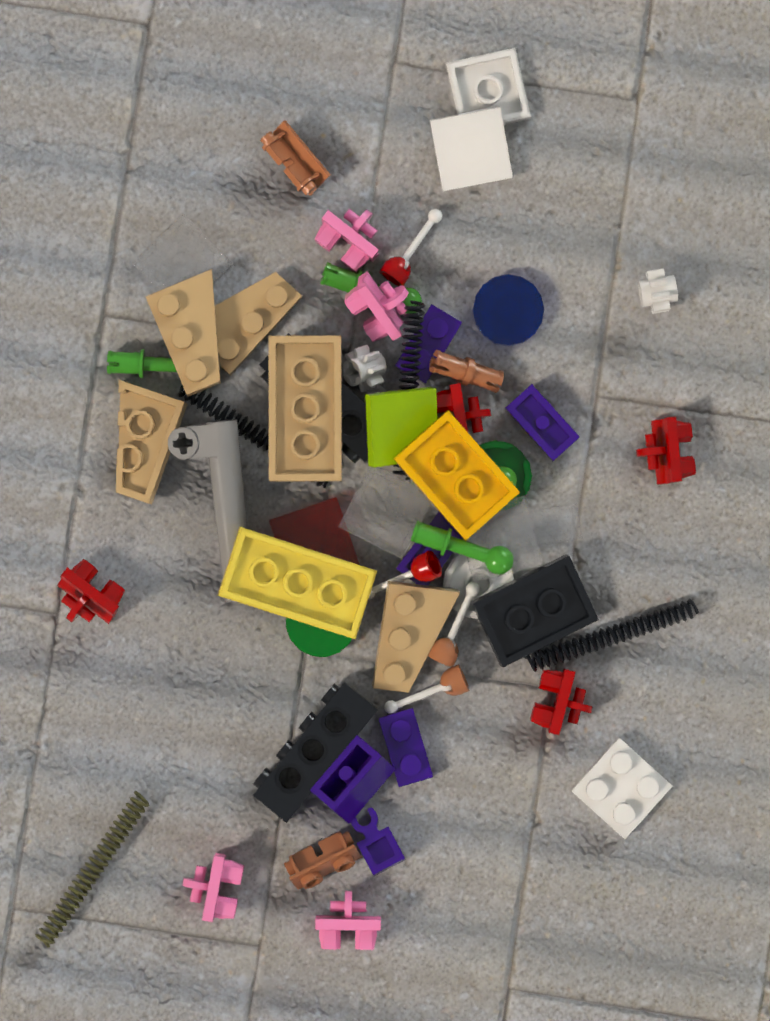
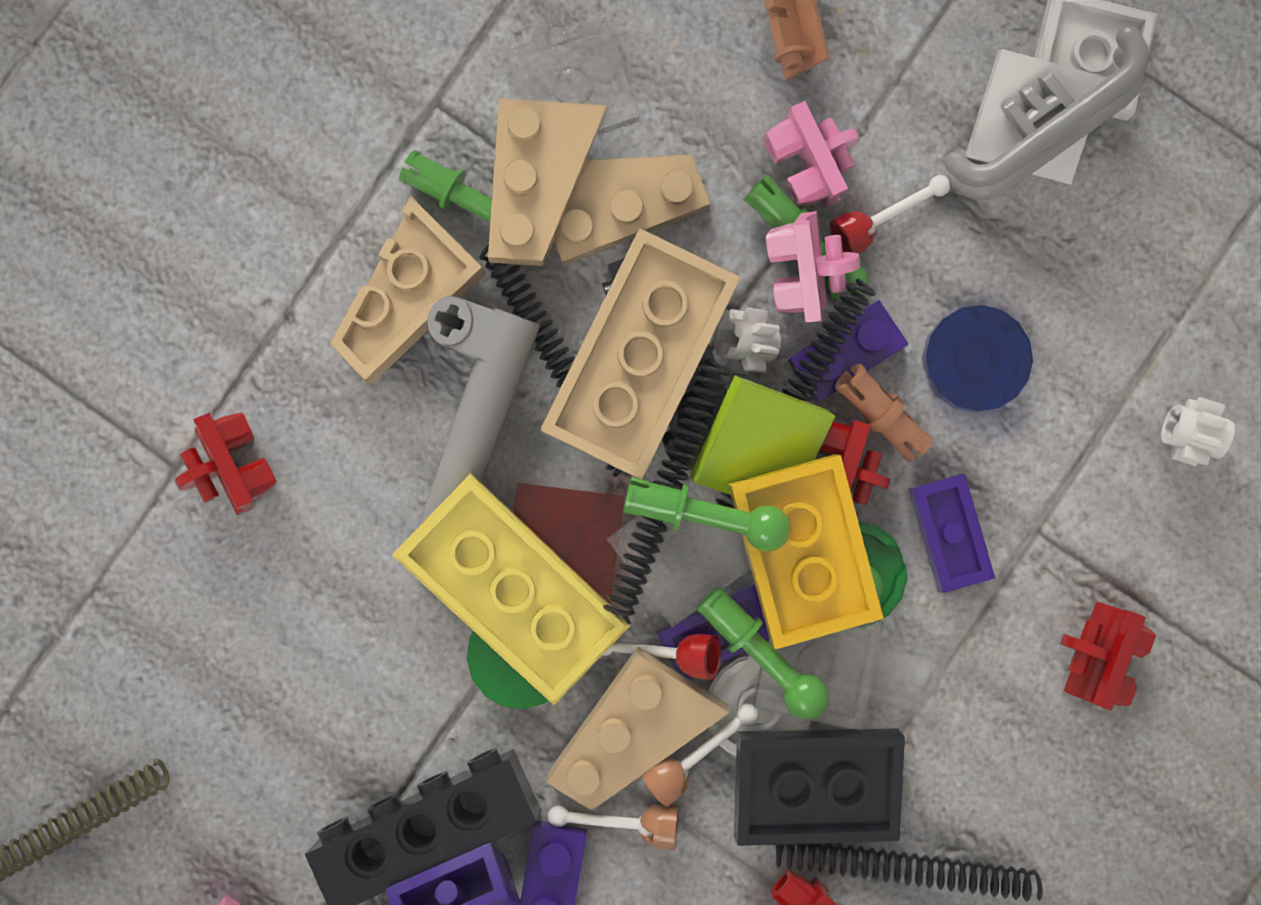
camera: 25 degrees right, 0 degrees up
none -> black piece [603,355,731,624]
none -> bright green pin [623,477,791,552]
none -> light grey piece [945,26,1149,200]

